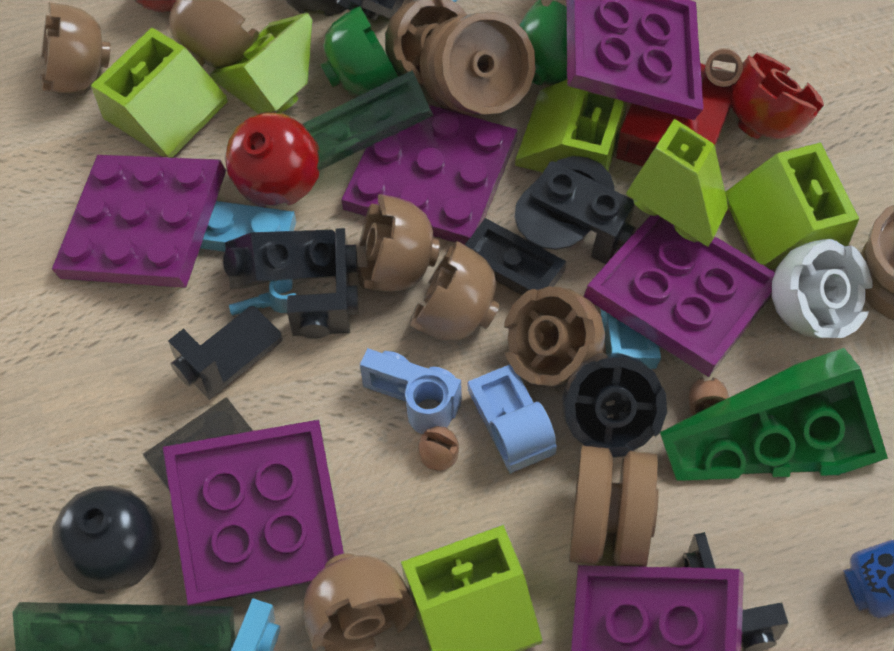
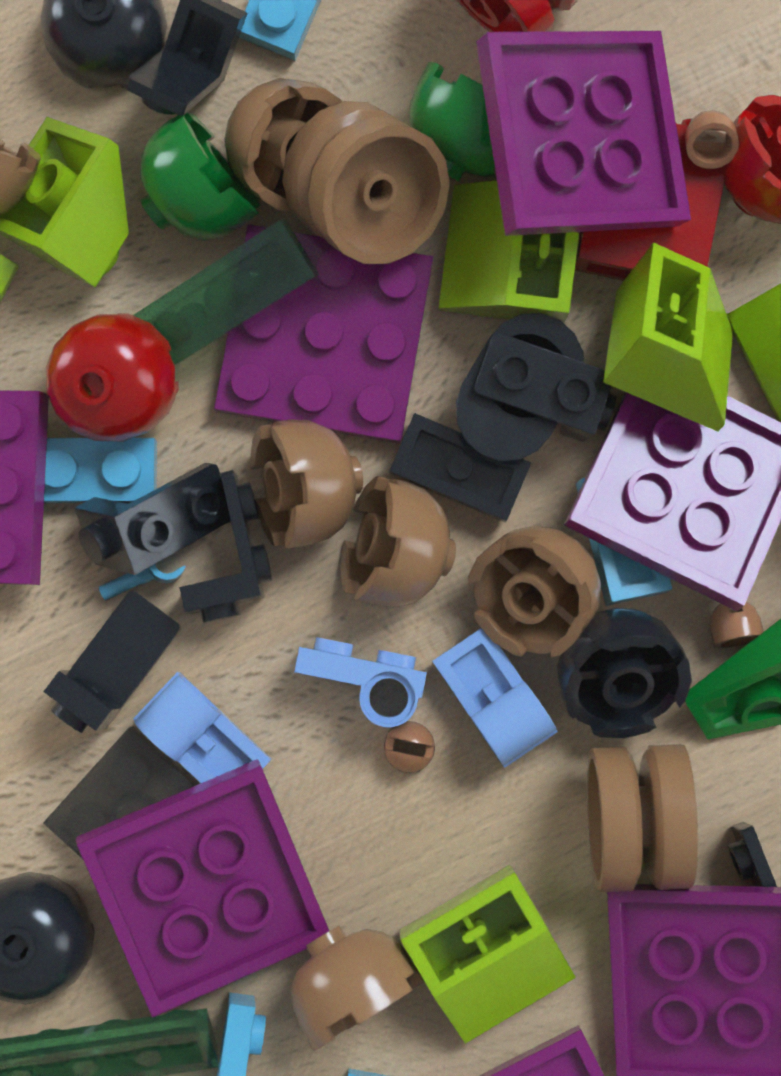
camera: 15 degrees left, 25 degrees up
none -> light blue plate [133,672,272,783]

